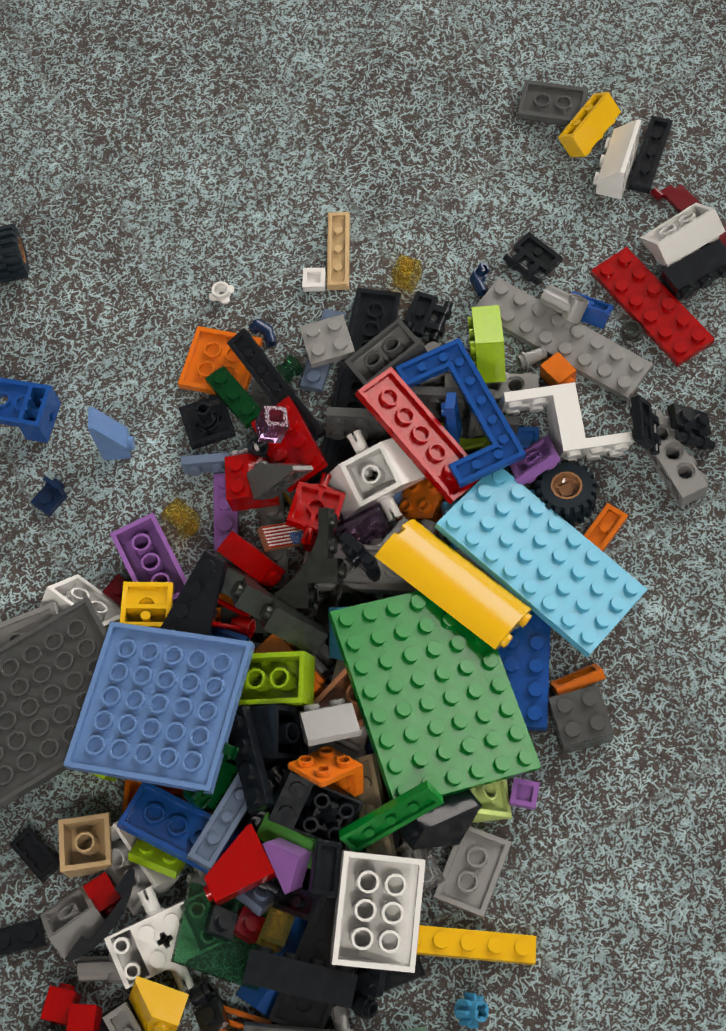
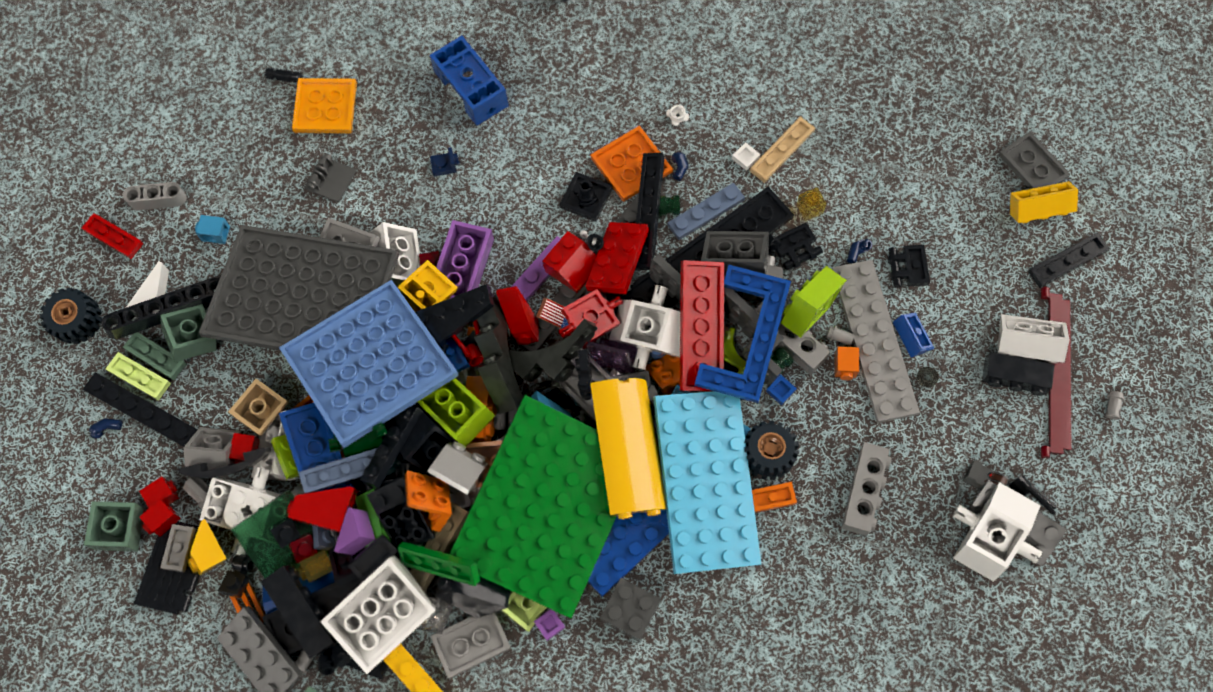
camera: 35 degrees right, 5 degrees up
black plate [9,826,60,883] -> none
medium blue slope [88,407,135,460] -> none
clear yellow brick [160,497,201,540] -> none
sand blue plate [181,452,229,476] -> none
dark green plate [205,365,264,429] -> none
dark grey slope [246,461,313,500] -> none
brick [255,405,289,443] -> none
light grey plate [299,314,355,368] -> none
blue plate [441,392,462,444] -> none
white bracket [498,382,635,463] -> none
medium lavender plate [510,434,561,485] -> none
light grey piece [540,284,589,324] -> none
orange tile [549,663,606,695] -> none
red plate [591,247,715,367] -> none
white slope [593,120,641,199] -> none
black plate [630,395,661,455] -> none
black plate [667,403,716,451] -> none

